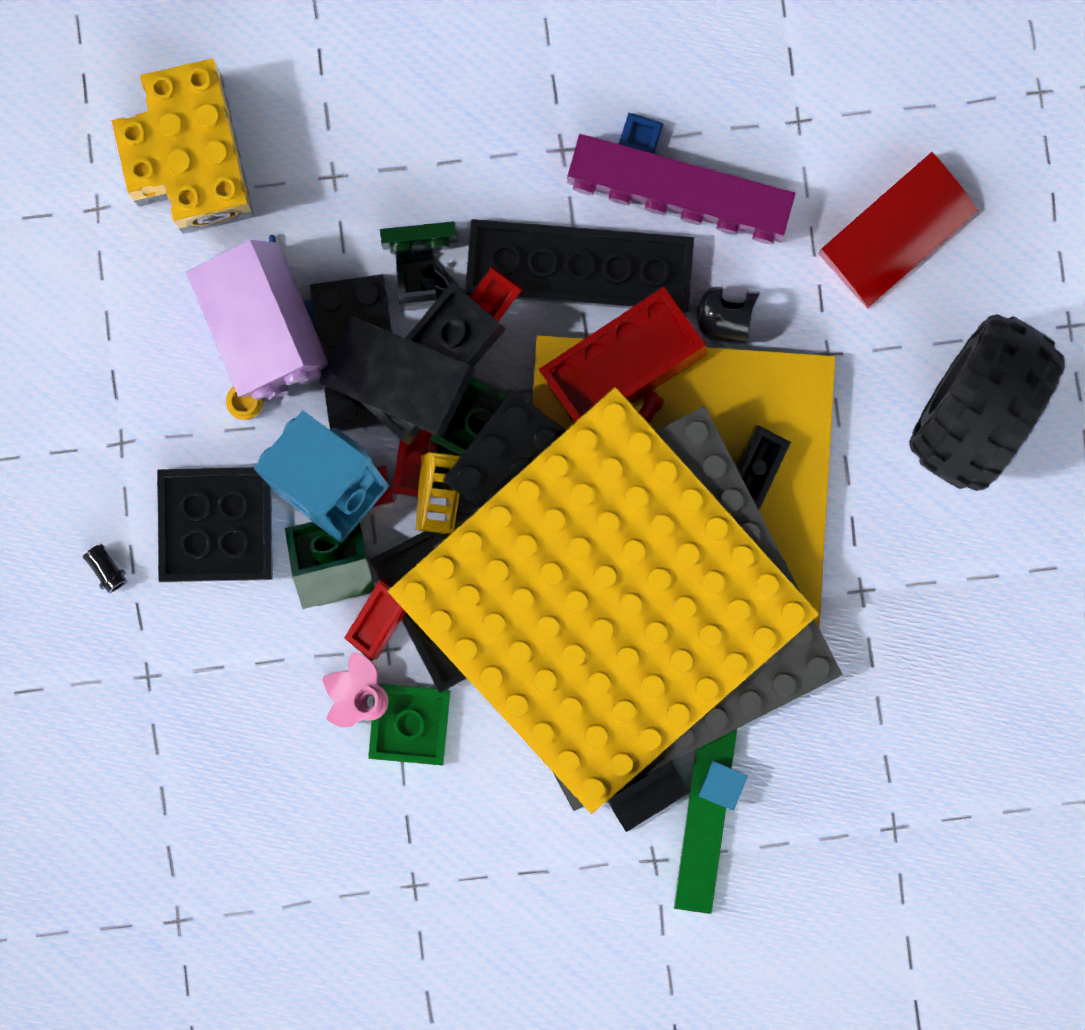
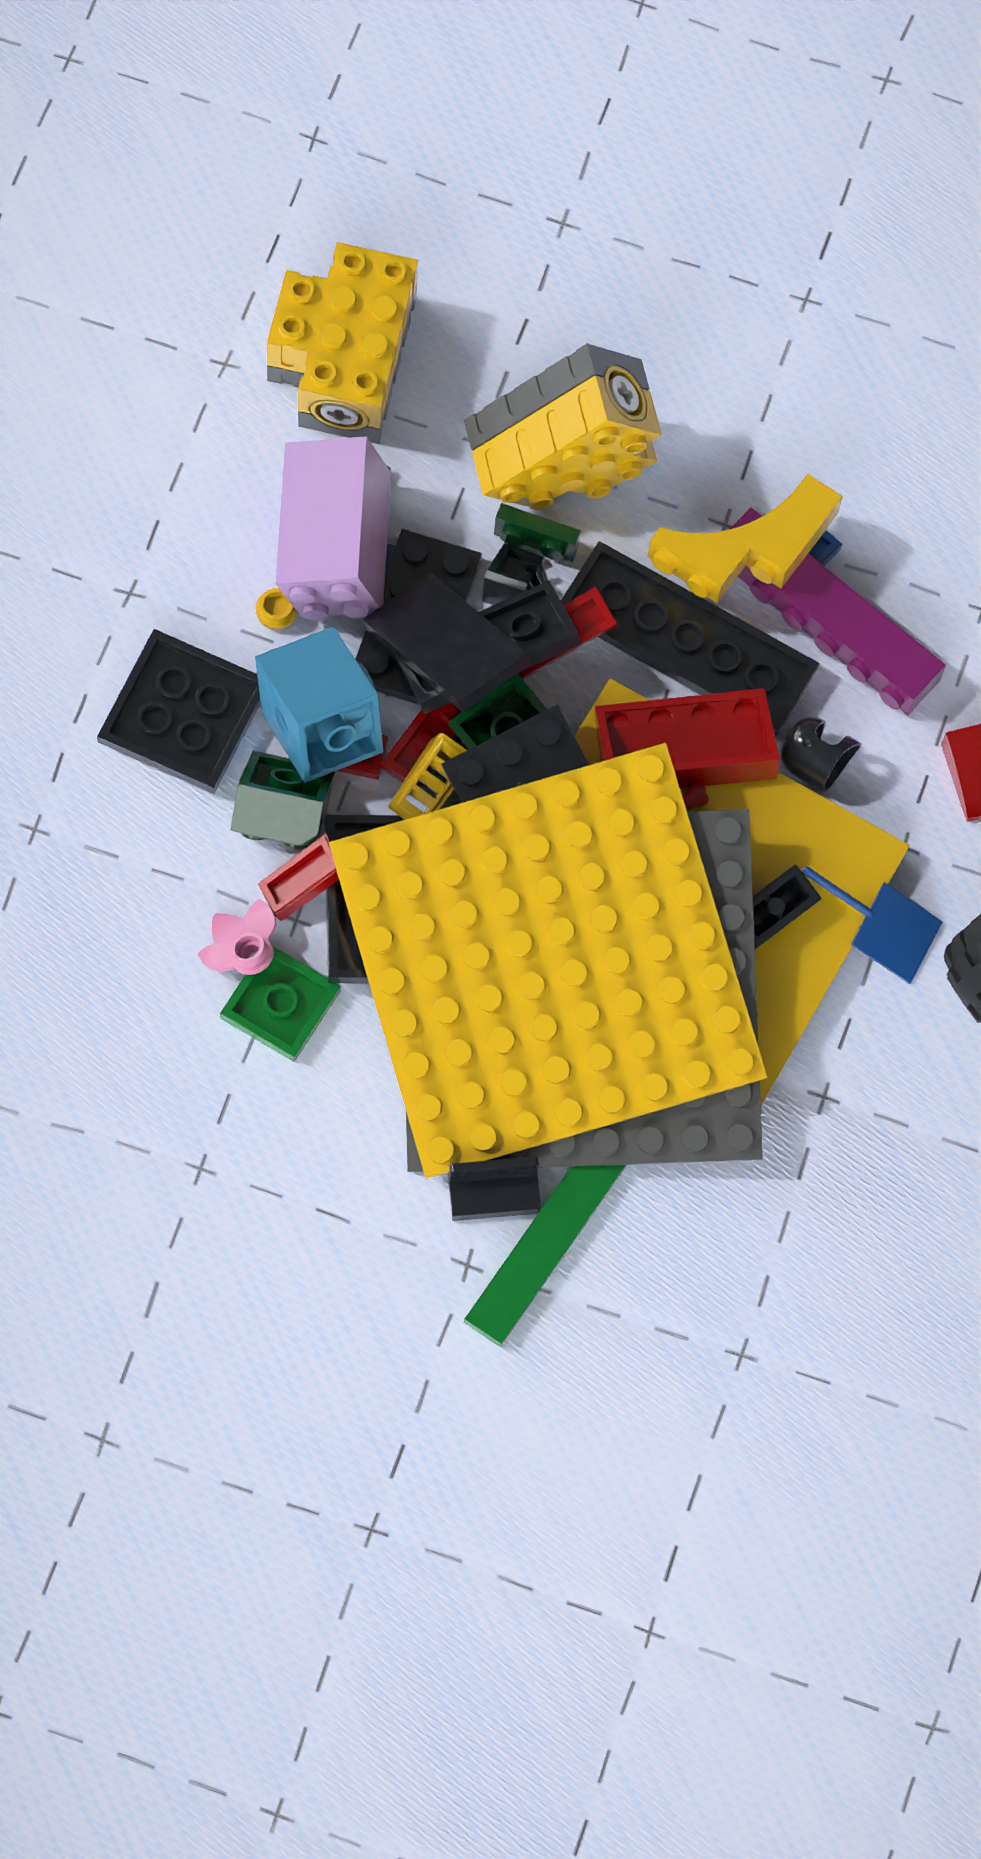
camera: 20 degrees right, 15 degrees down
black pin [82,544,127,594] -> none
dark azure tile [698,761,748,811] -> none
none -> yellow piece [464,343,662,510]
none -> yellow arch [647,473,843,603]
none -> blue piece [802,866,943,984]

